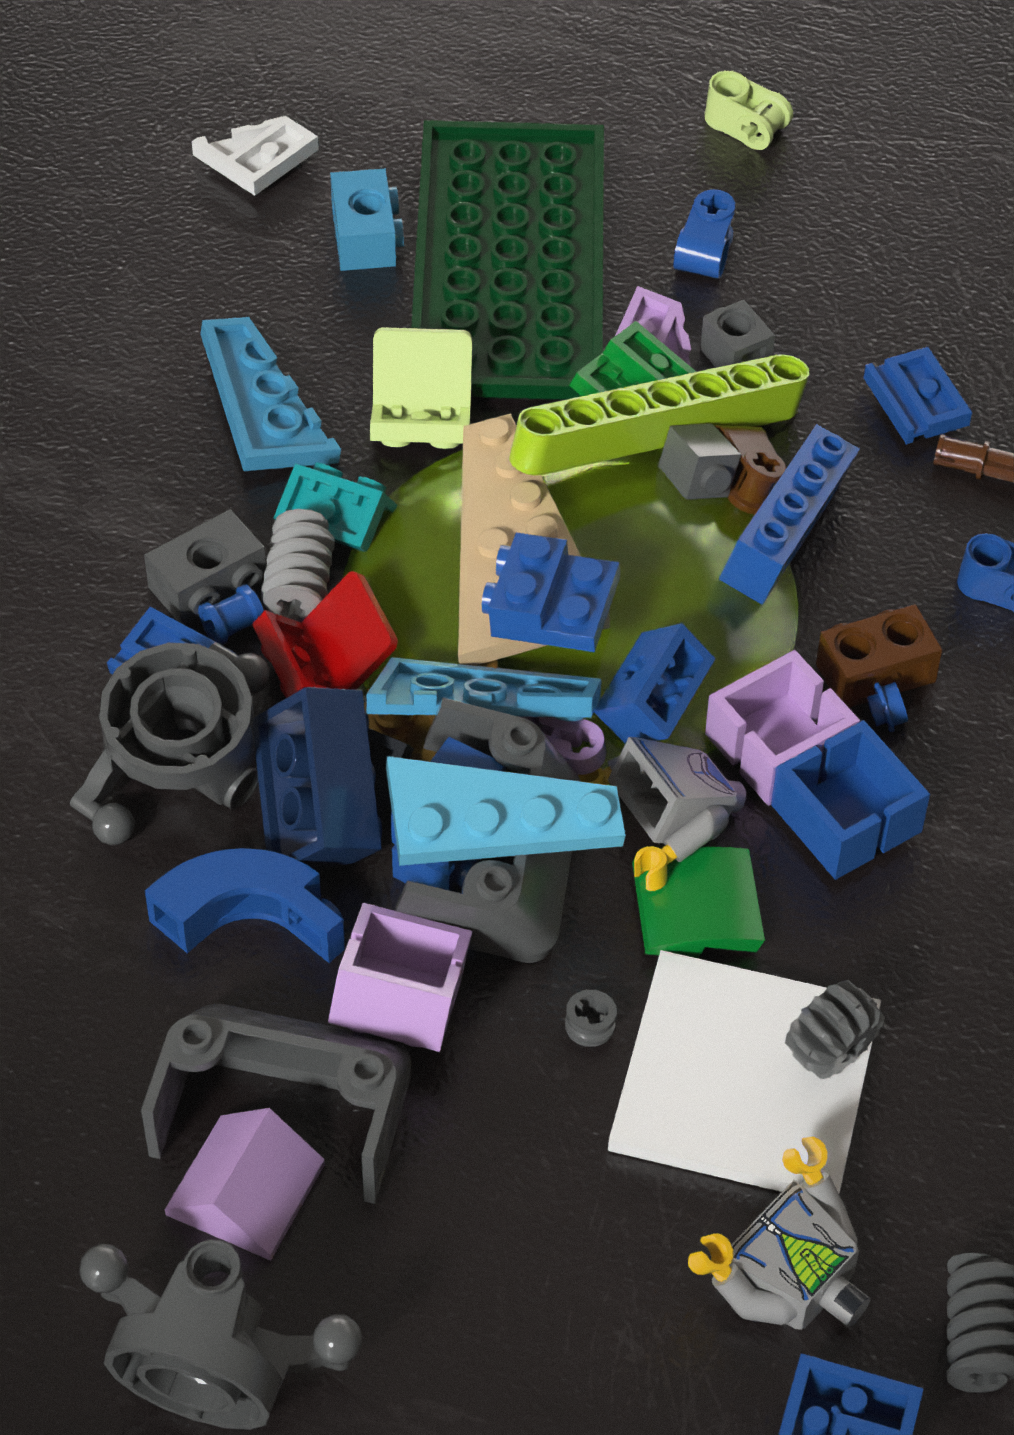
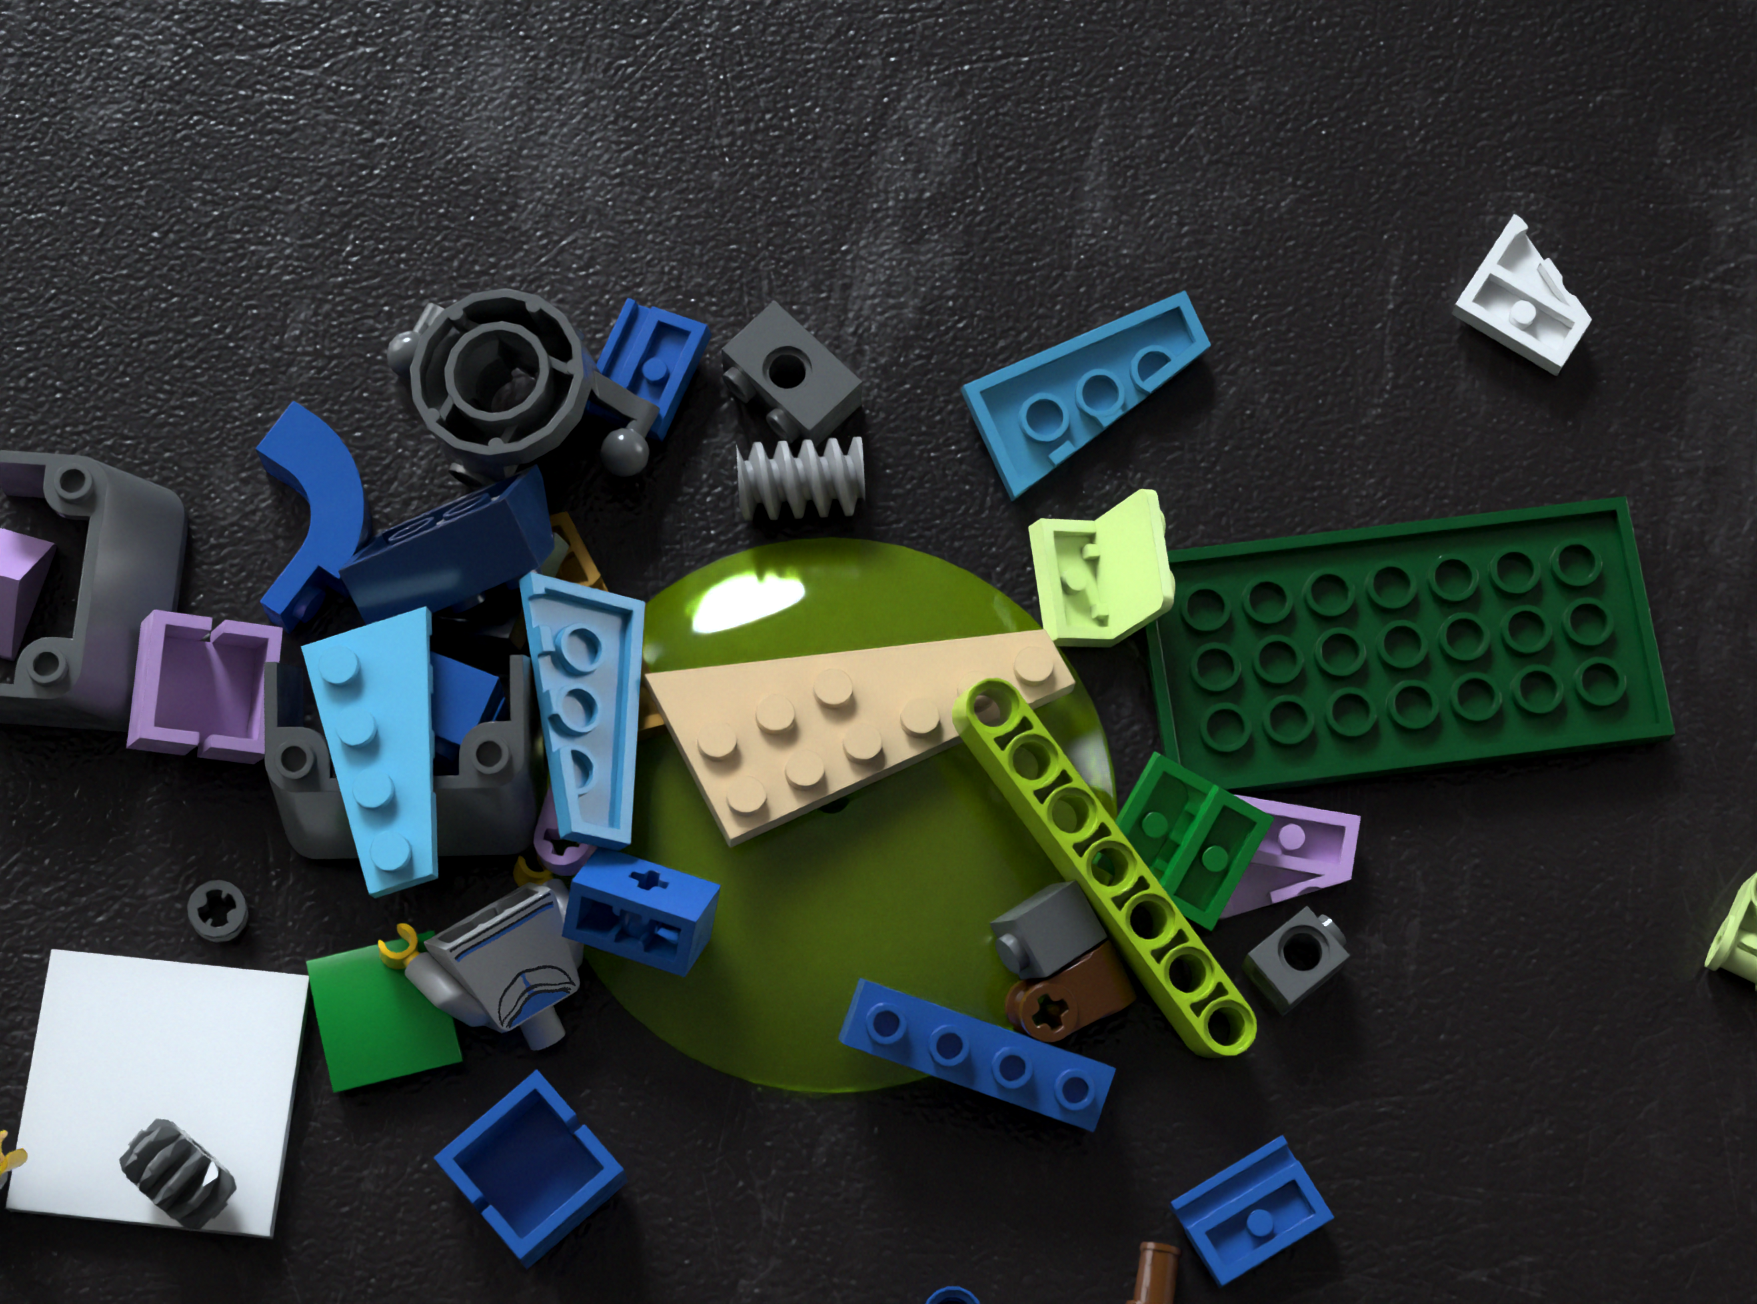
camera: 80 degrees right, 20 degrees up
blue bush [198,584,264,646] -> none
red bracket [252,571,398,698] -> none
teal bracket [273,462,397,553] -> none
dark azure brick [330,169,404,271] -> none
blue plate [482,532,620,652] -> none
blue piece [673,190,735,279] -> none
lavender piece [705,650,860,806] -> none
reddish brown brick [816,604,942,708] -> none
blue plate [866,682,908,732] -> none

